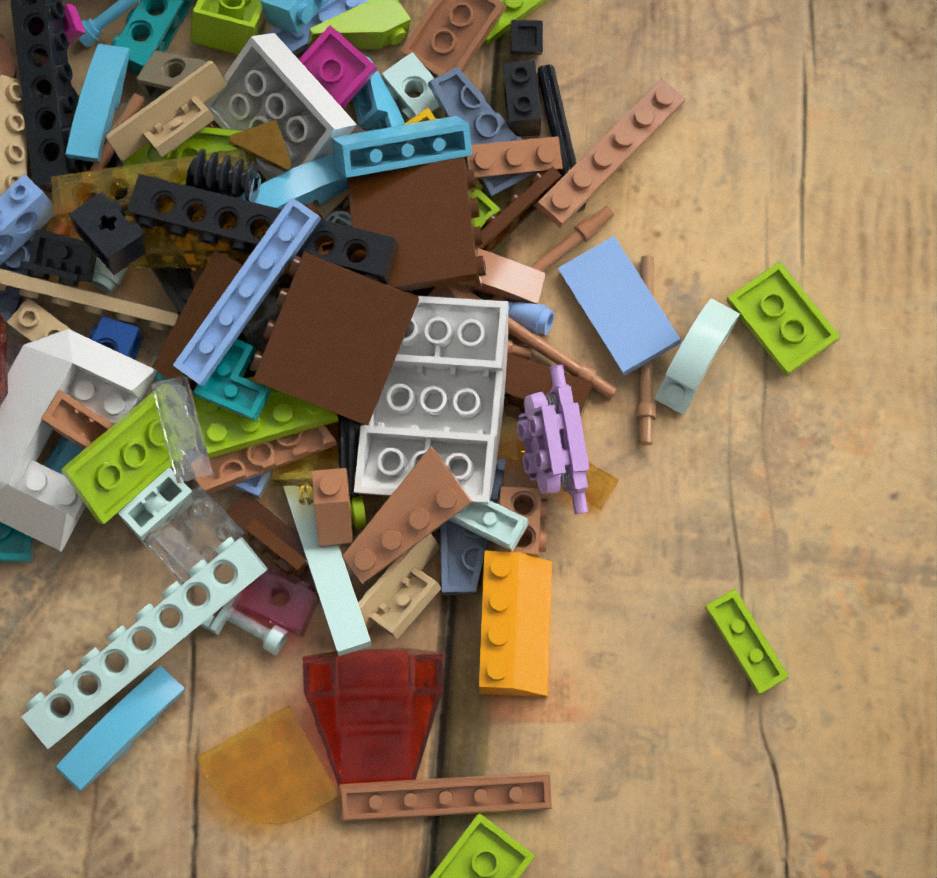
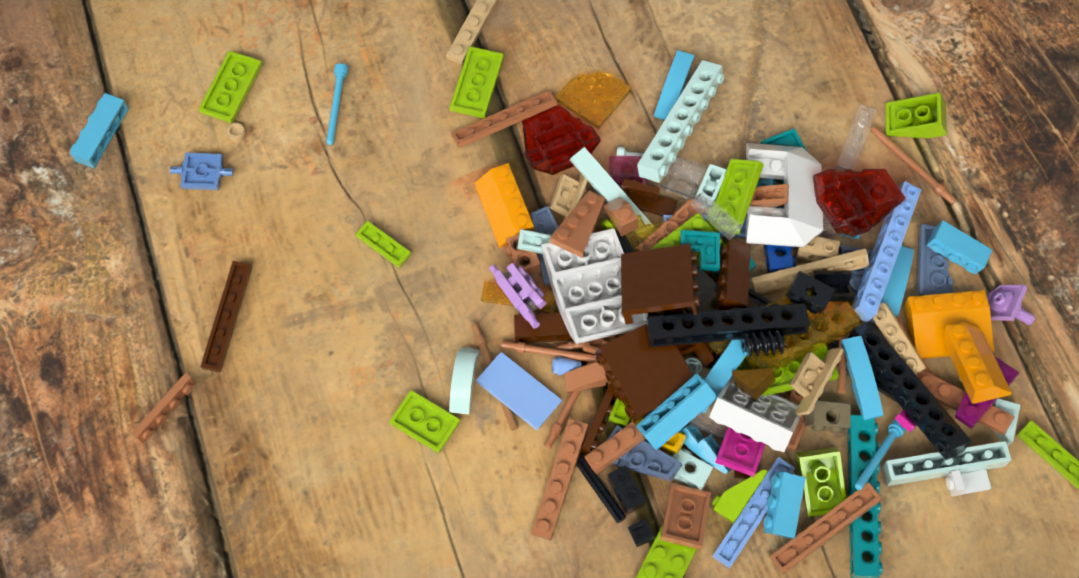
camera: 160 degrees right, 5 degrees down
light blue plate [173,197,321,386] -> none

